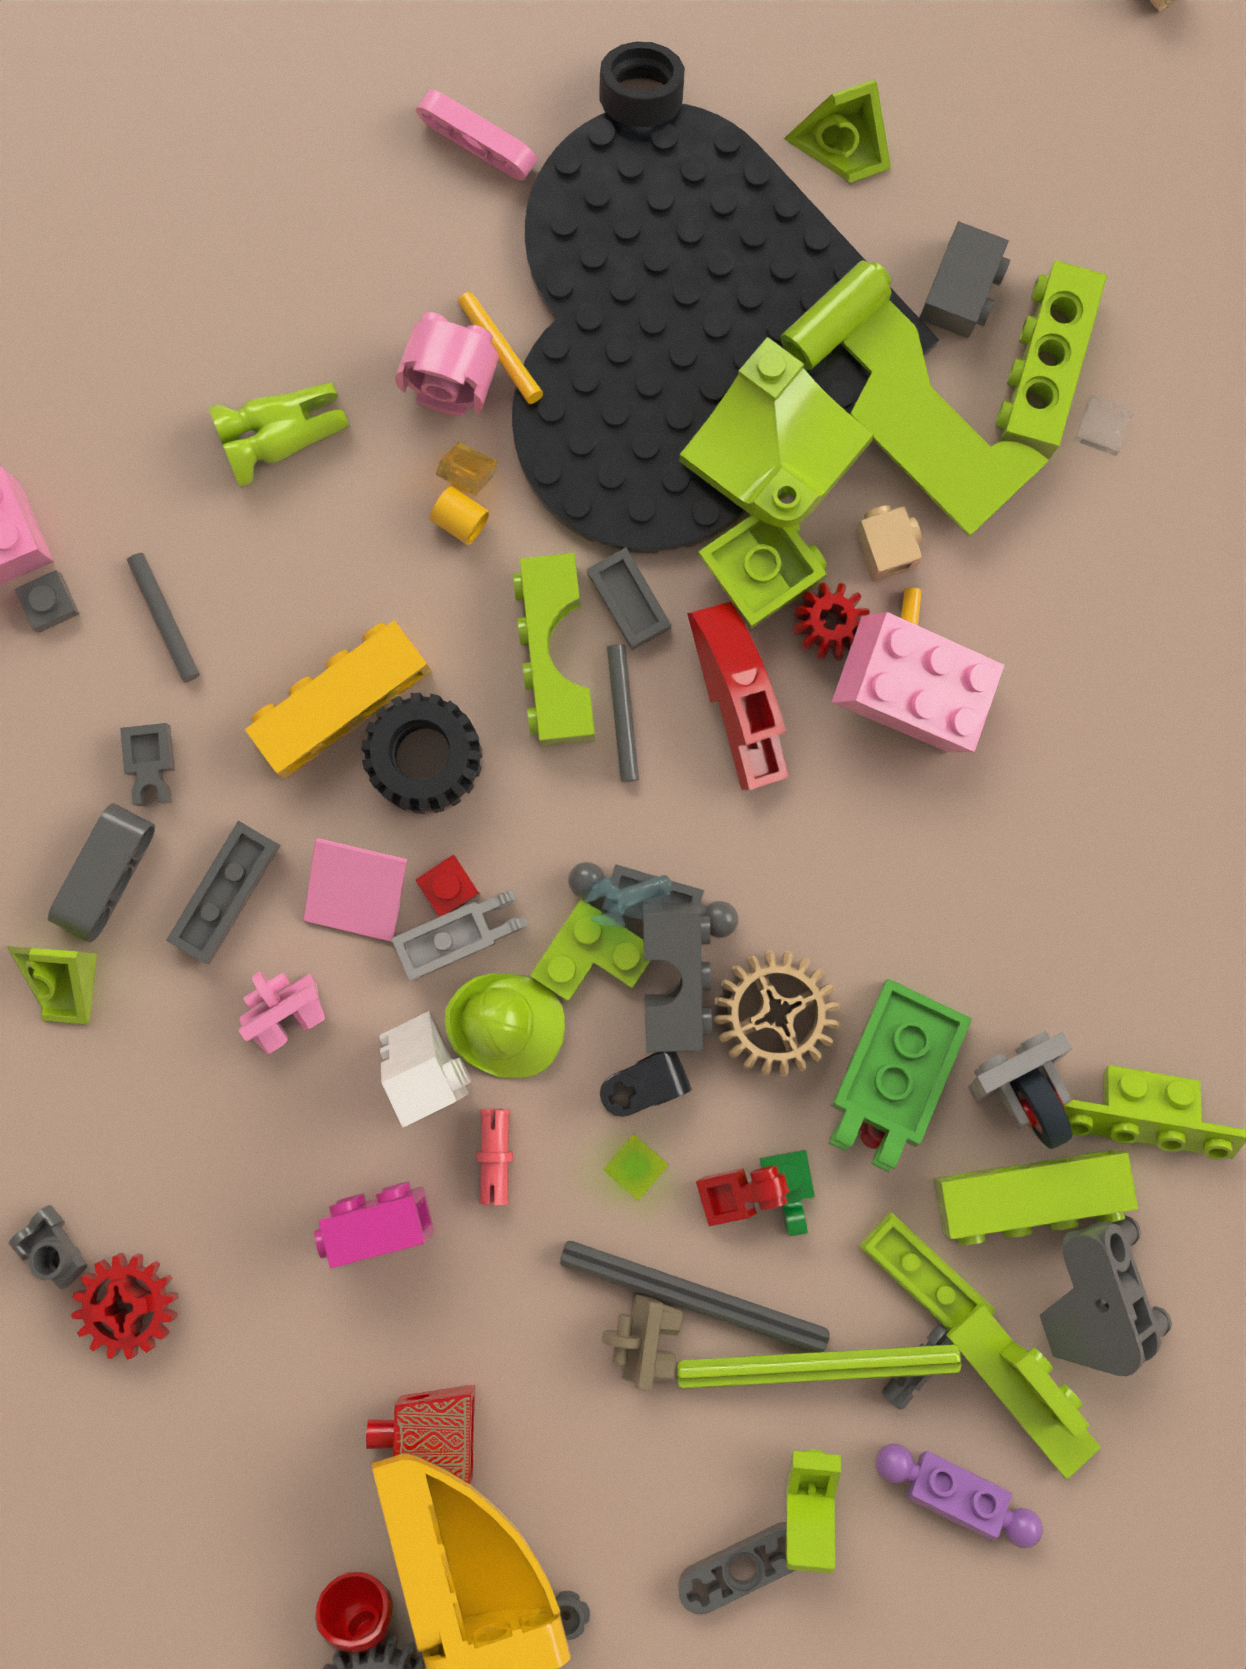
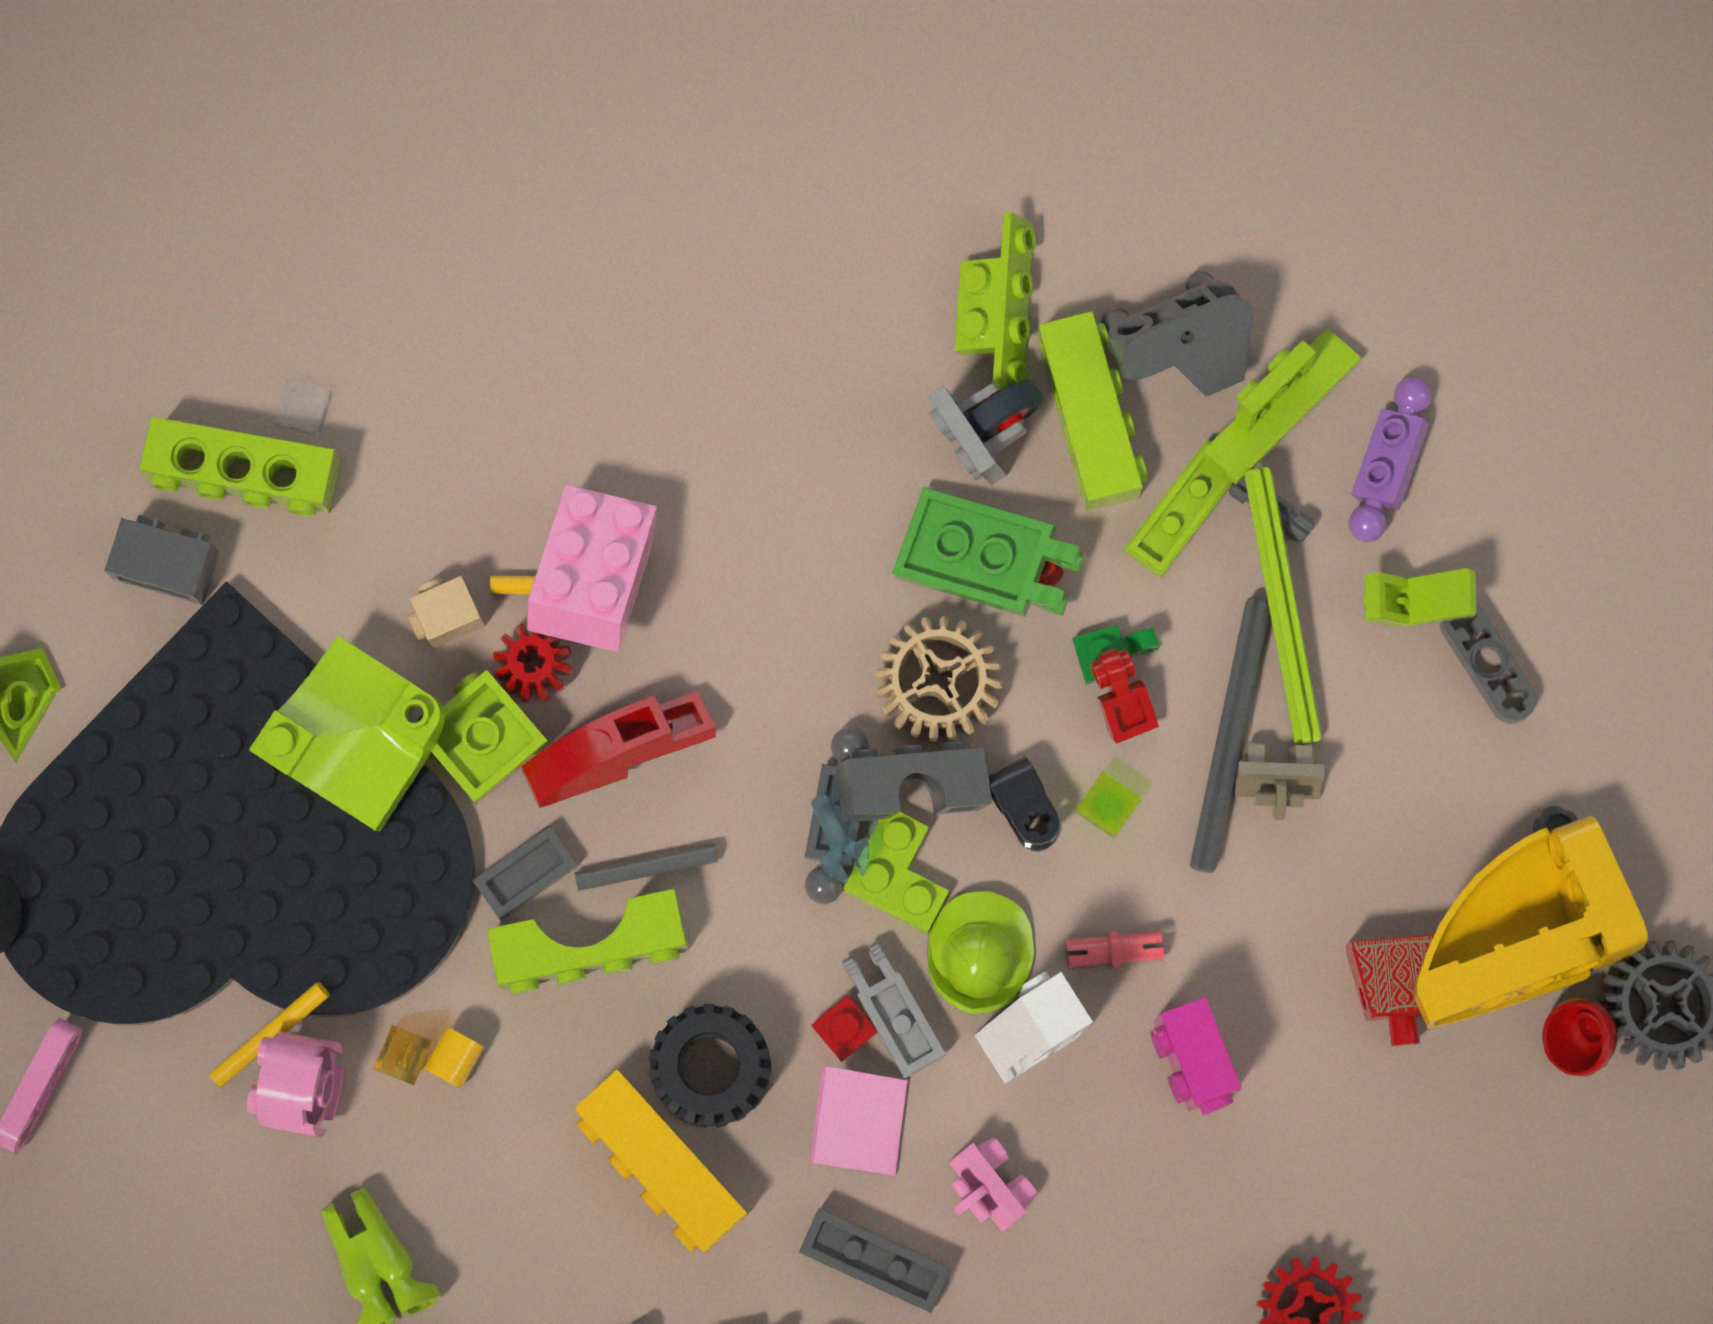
camera: 95 degrees left, 5 degrees down
lime door [780,260,1049,537] -> none

